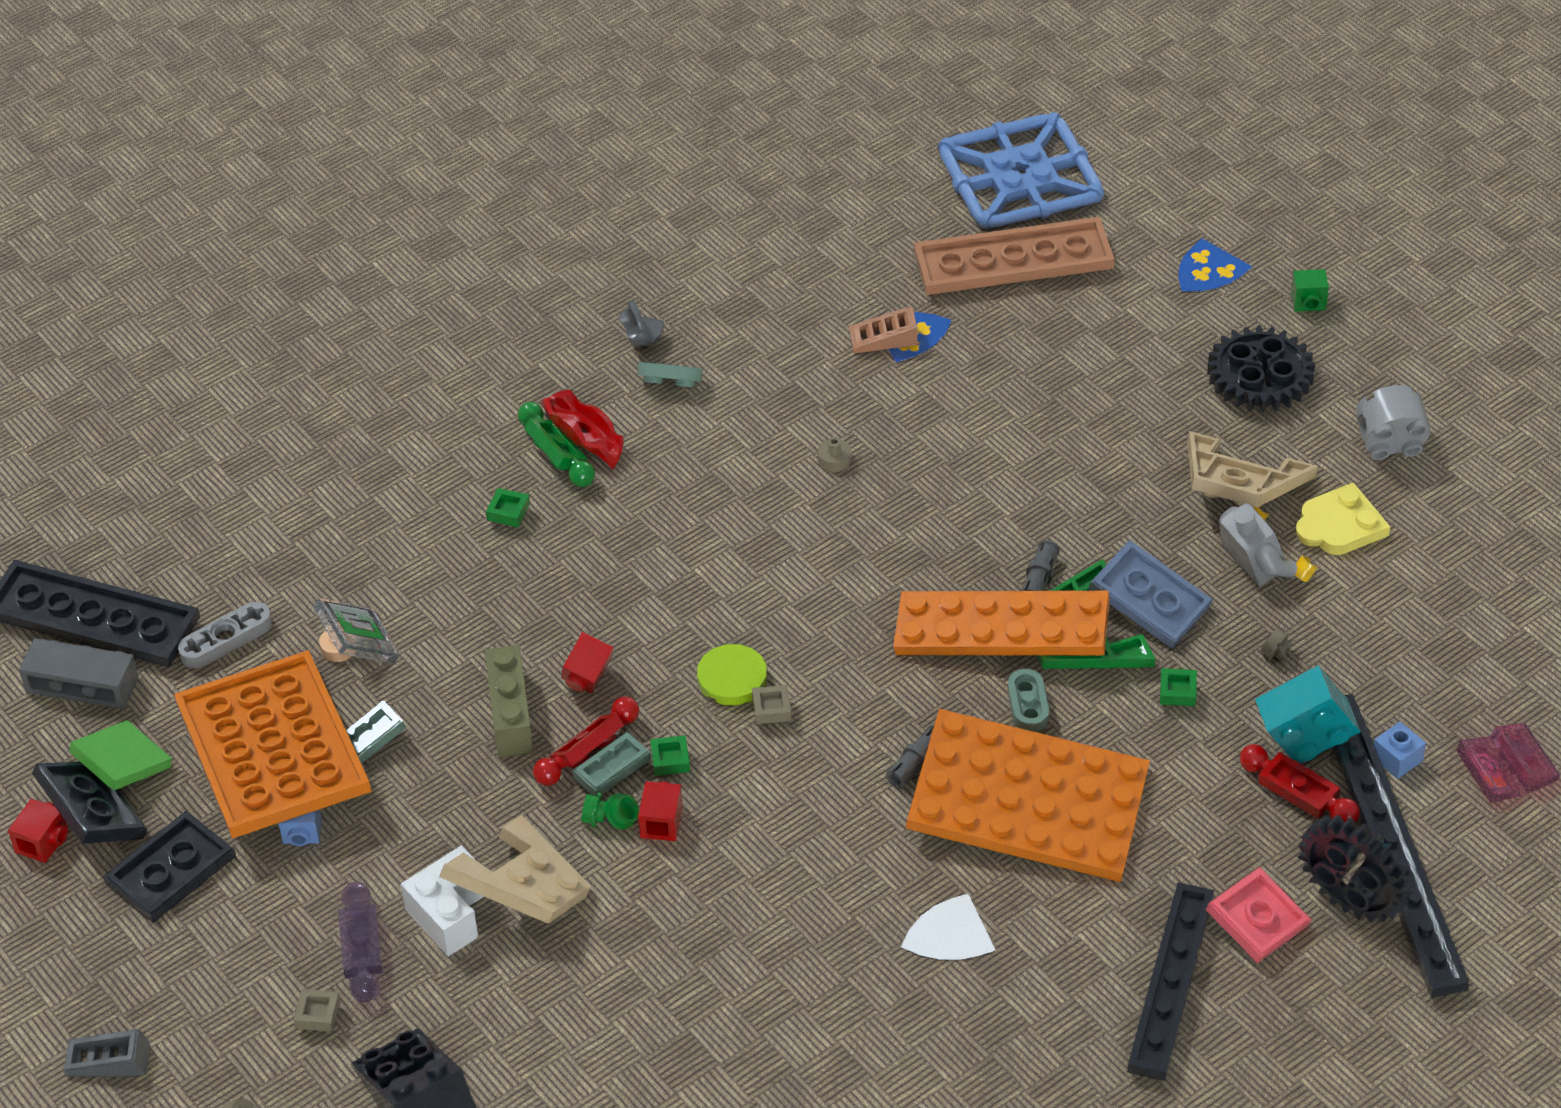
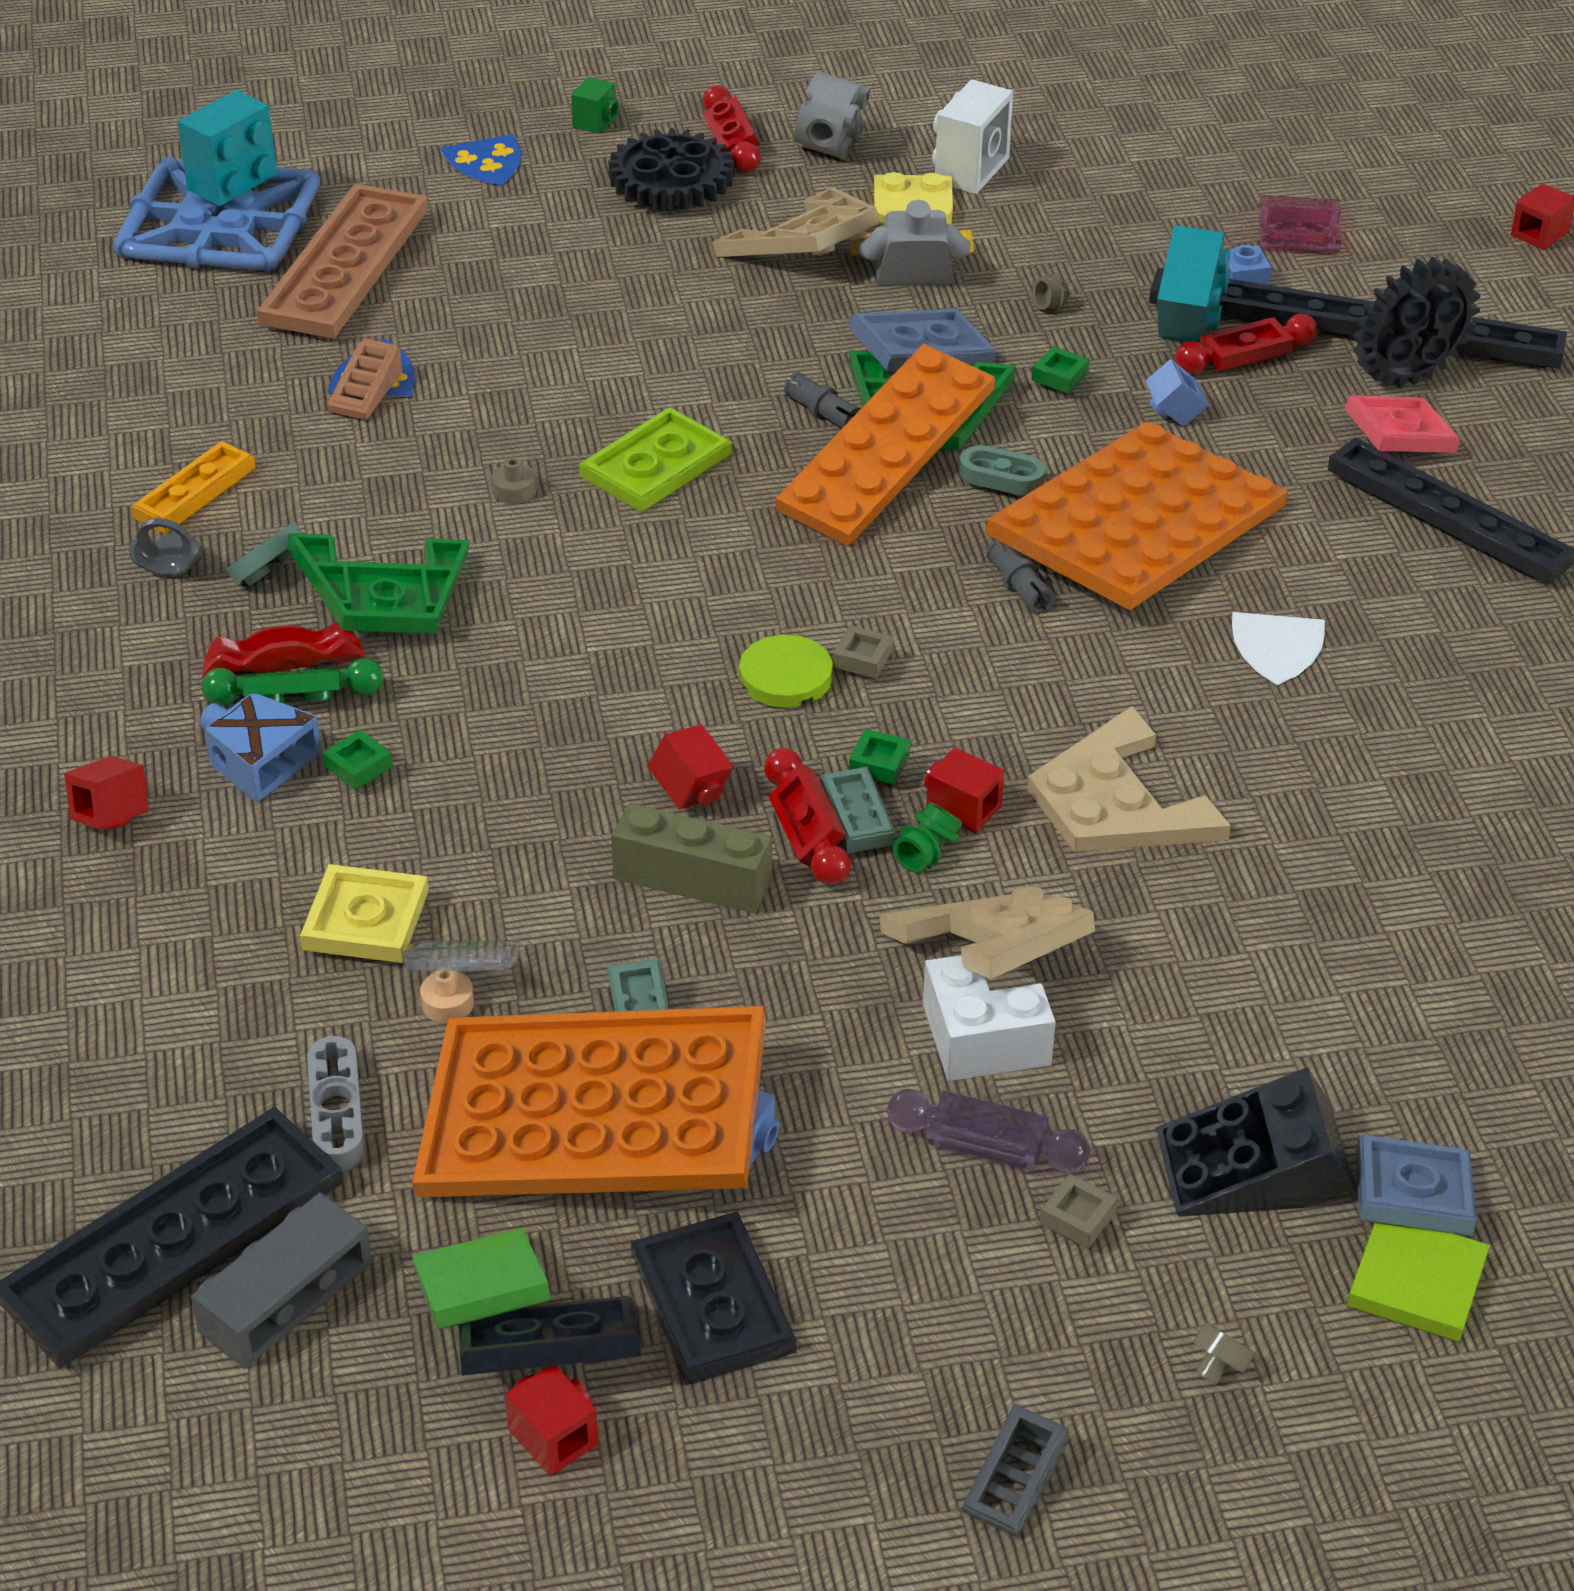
camera: 65 degrees left, 5 degrees down
none -> red brick [64,755,149,830]
none -> light orange tile [131,441,256,534]
none -> teal brick [177,90,277,207]
none -> medium blue torso [200,694,322,803]
none -> green wing [287,533,470,635]
none -> light yellow plate [300,864,429,963]
none -> lime tile [579,407,732,512]
none -> red plate [702,85,761,173]
none -> white brick [932,79,1013,194]
none -> tan wing [1027,706,1231,852]
none -> medium blue plate [1146,359,1209,427]

